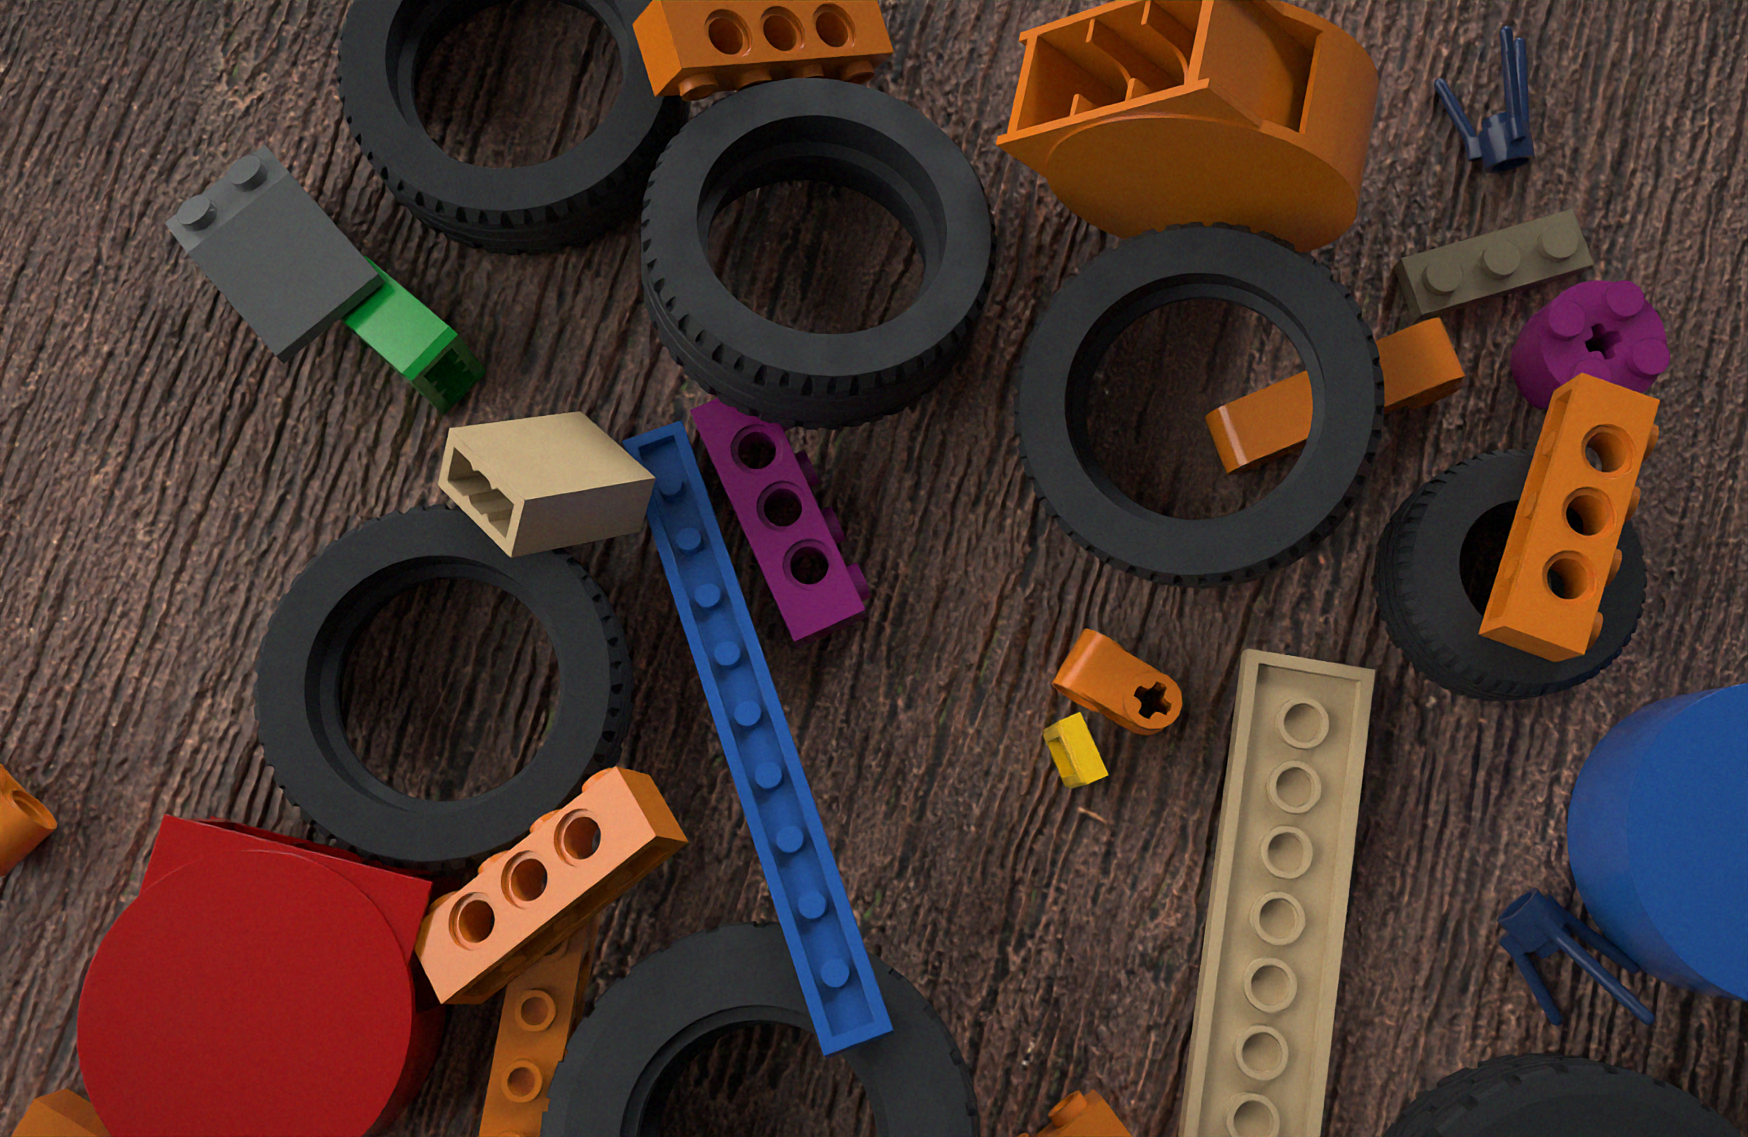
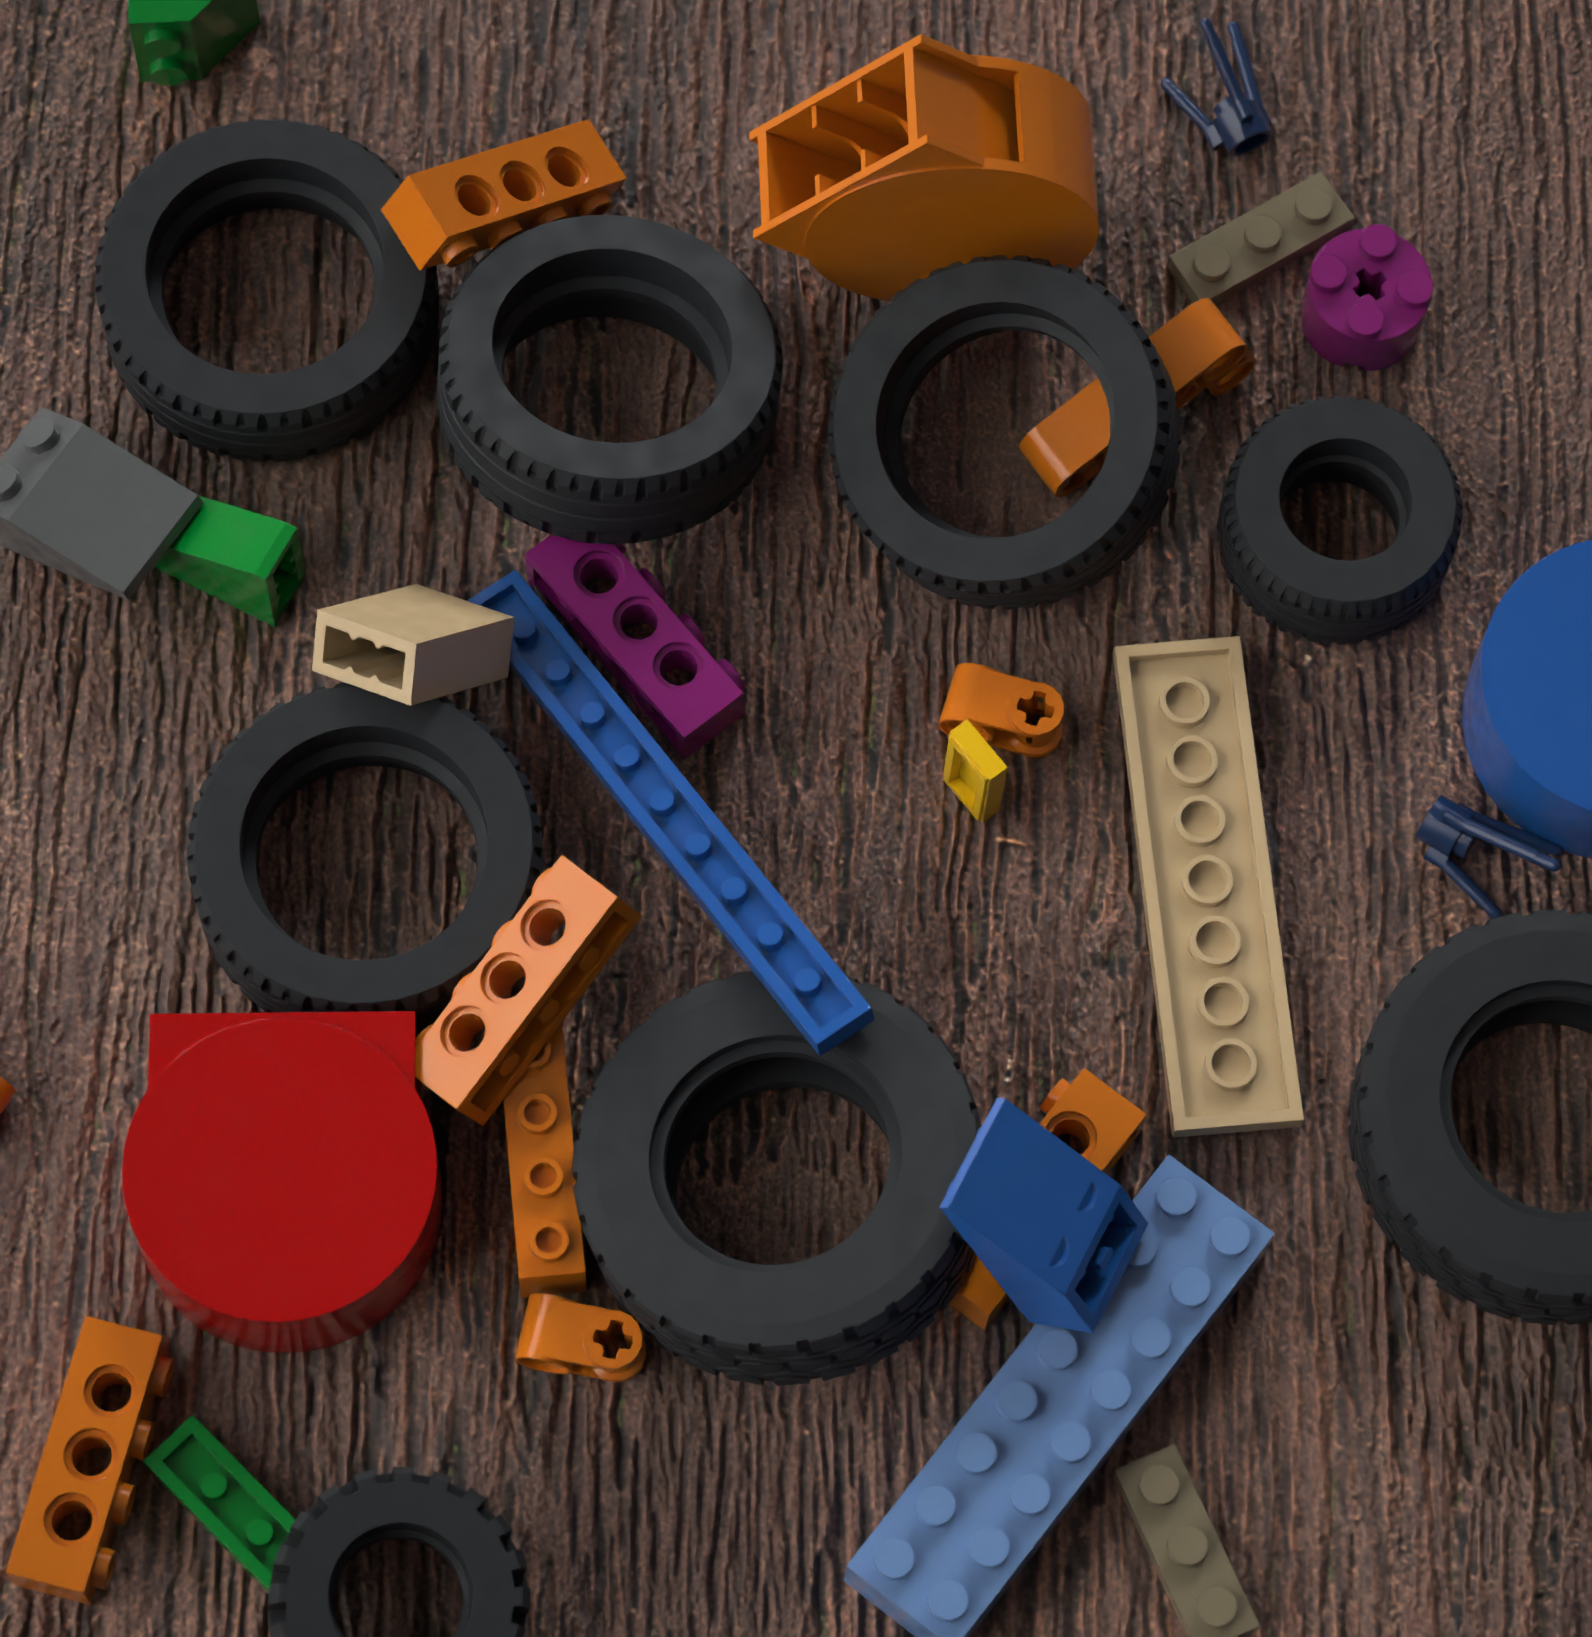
camera: 15 degrees left, 10 degrees down
orange brick [1478,373,1660,662] -> none

